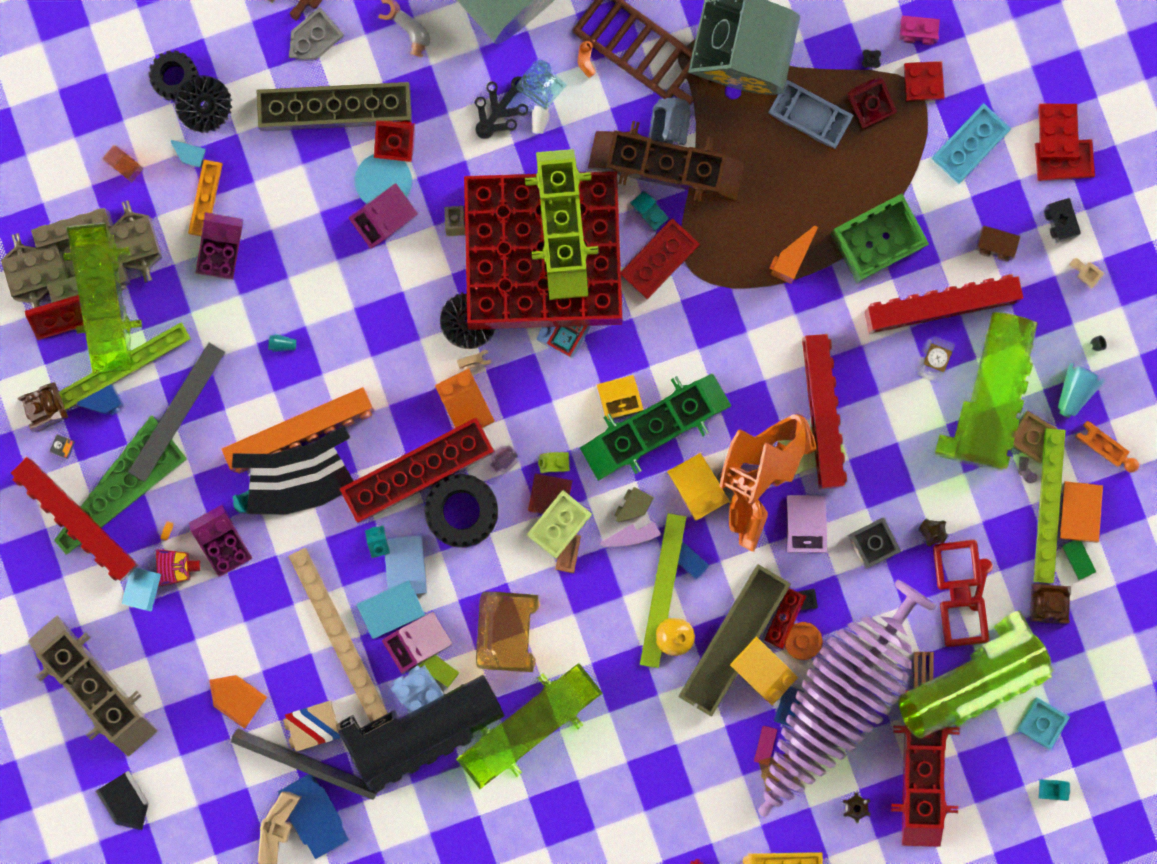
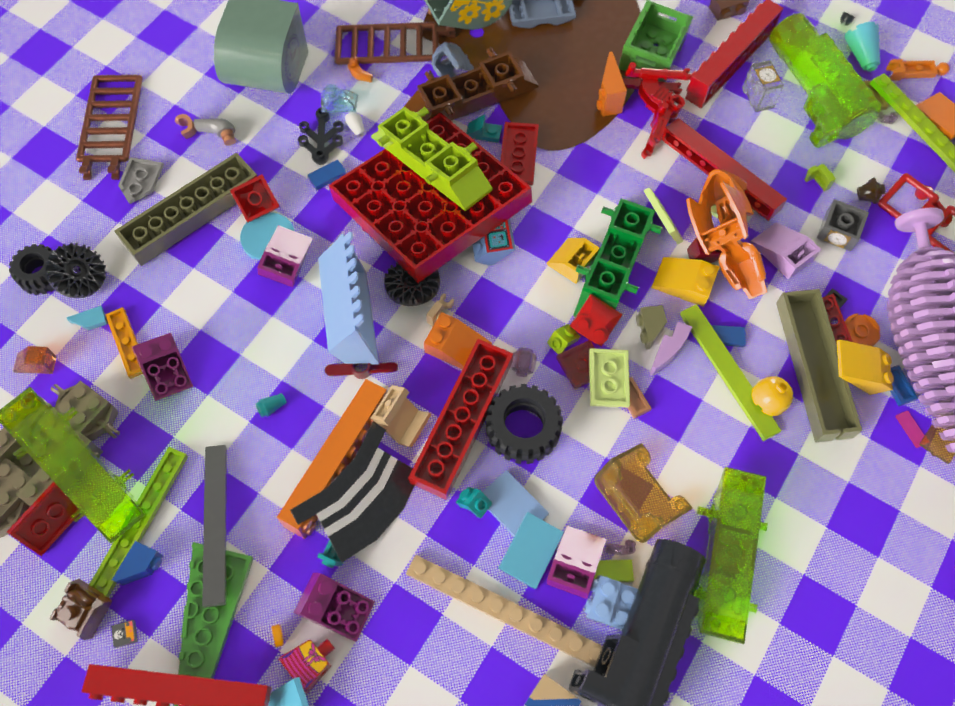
camera: 40 degrees left, 20 degrees down
olive slope [444,206,465,236] -> none
none -> blue tile [307,159,347,191]
none -> light blue piece [318,232,379,364]
none -> dark red piece [325,362,398,379]
none -> tan panel [371,385,431,448]
none -> red slope [570,294,623,347]
none -> clear purple arm [605,540,636,556]
none -> red piece [623,62,691,159]
none -> yellowish green tile [644,188,683,244]
none -> lime bracket [804,163,836,192]

